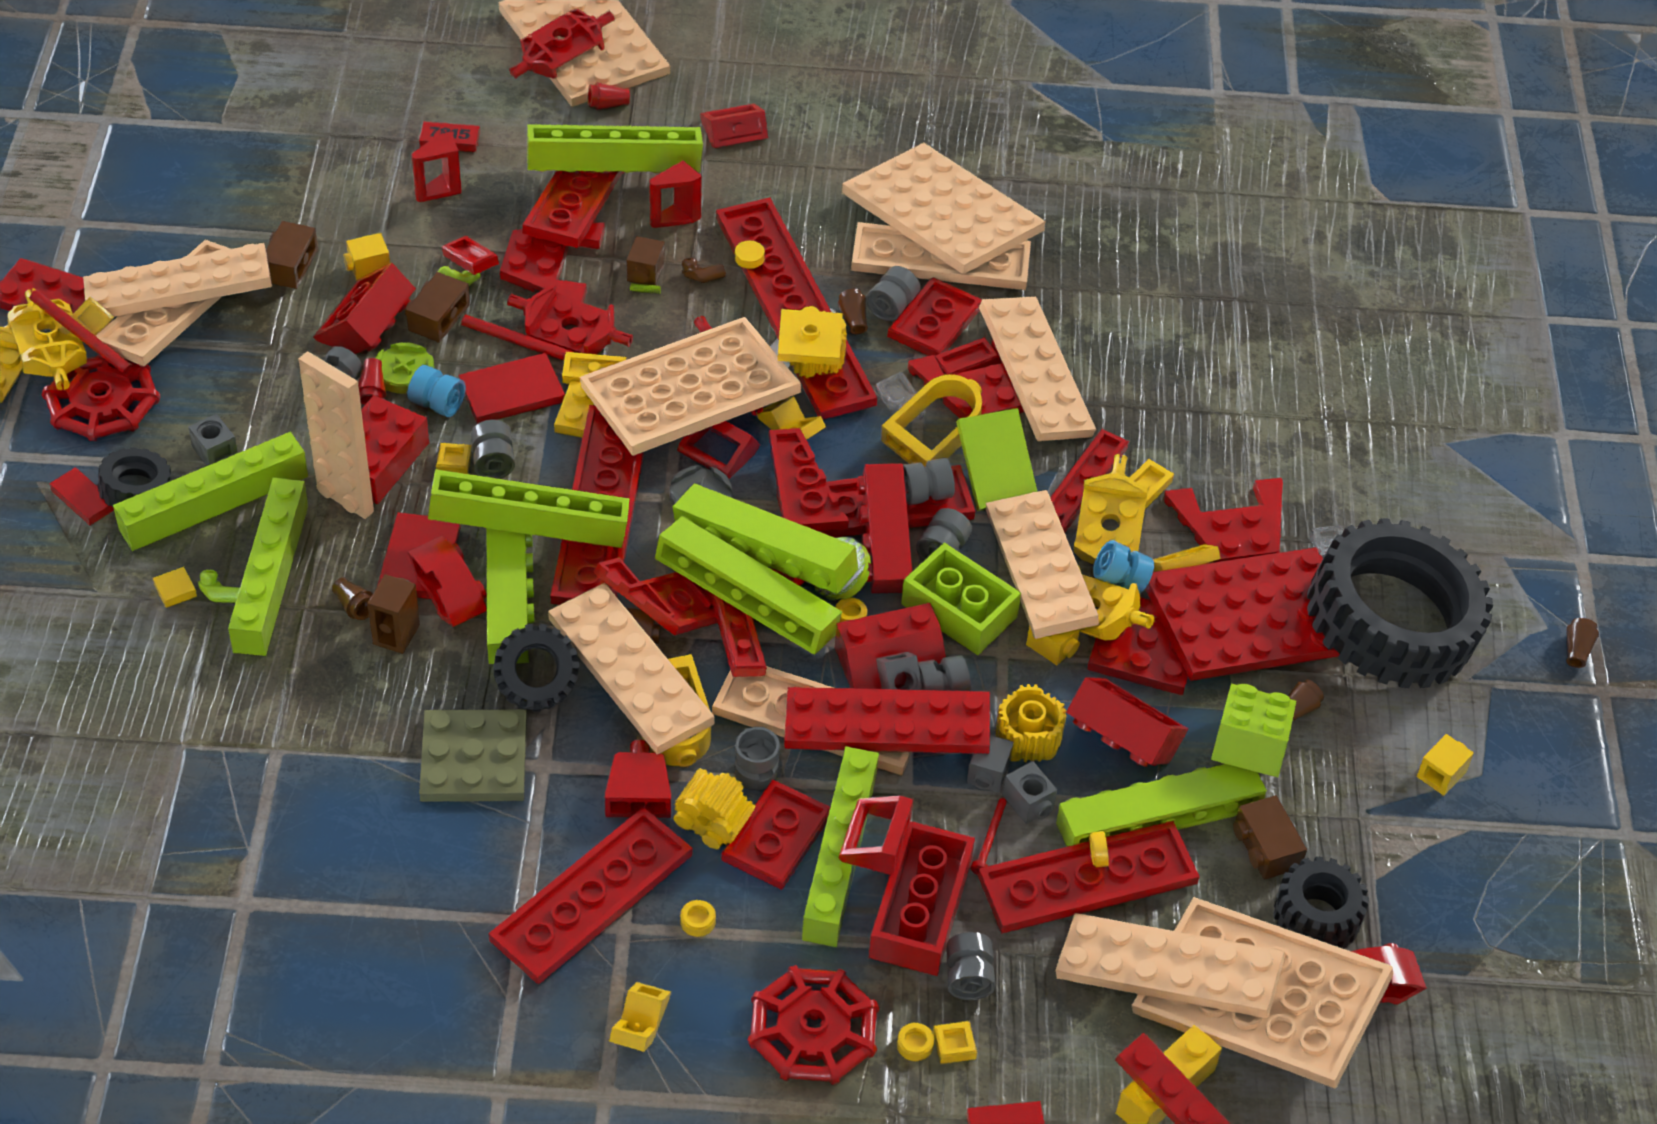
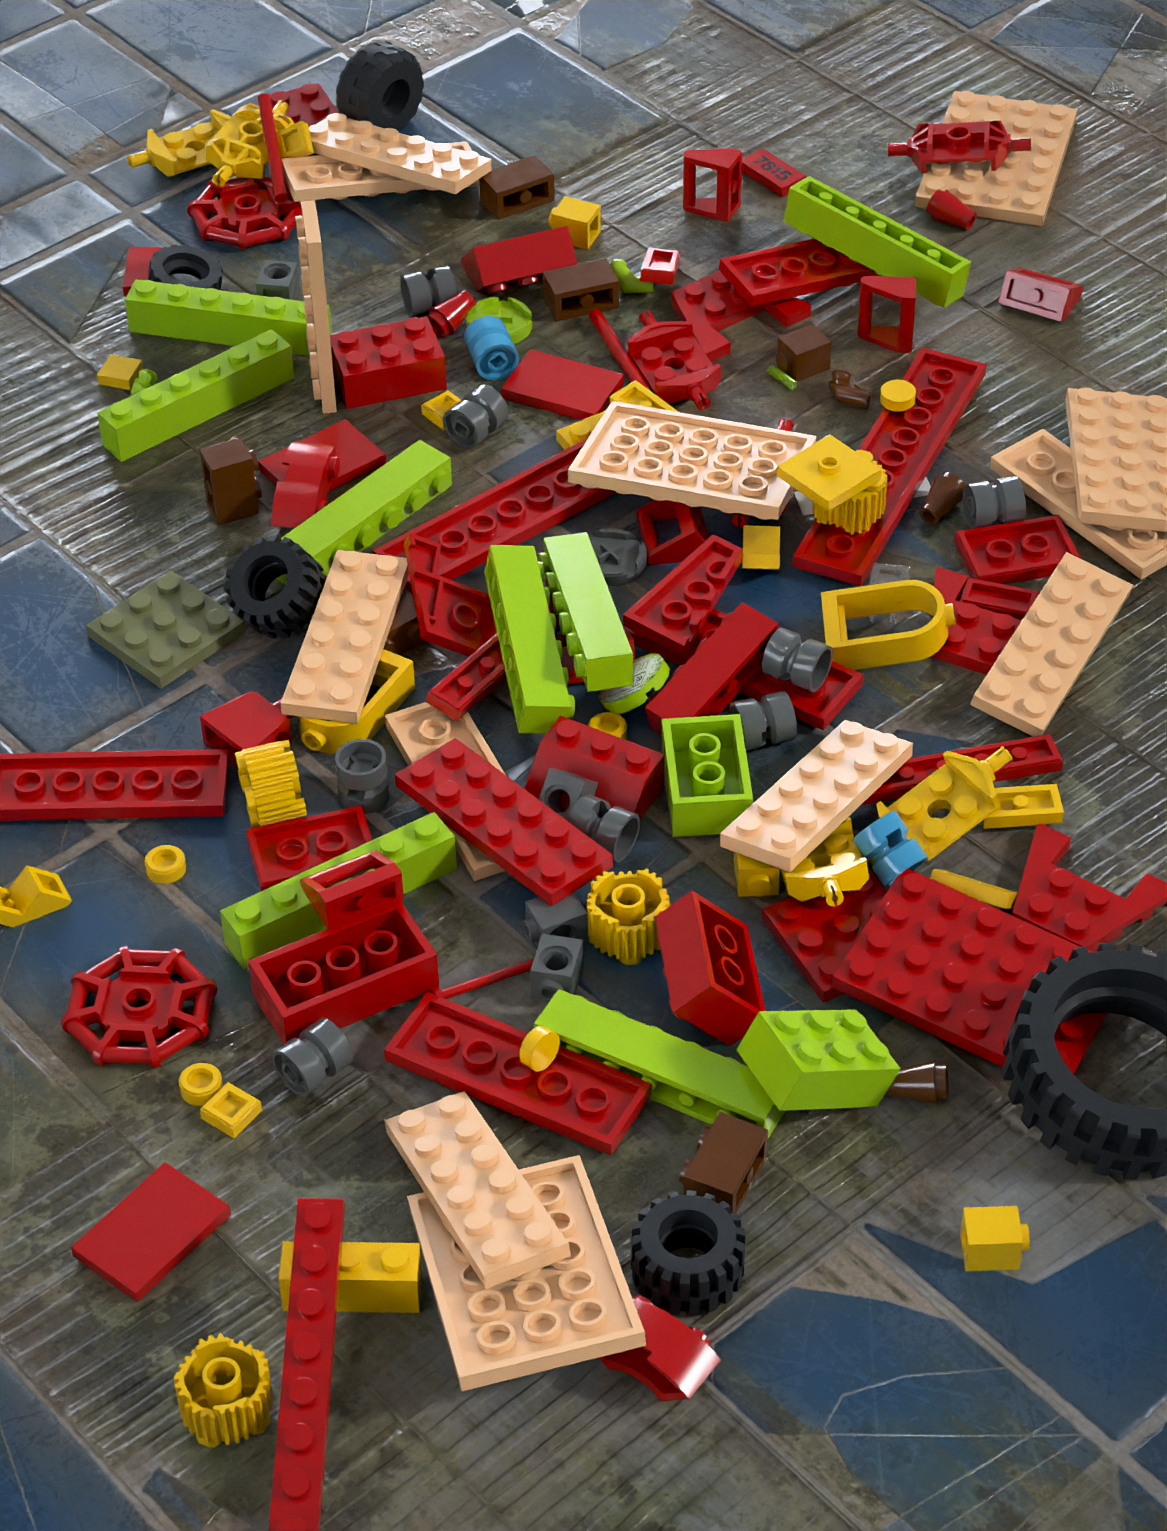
camera: 50 degrees right, 5 degrees down
lime brick [428,469,629,548] -> none
lime tile [956,408,1038,511] -> none
none -> black tyre [336,41,424,131]

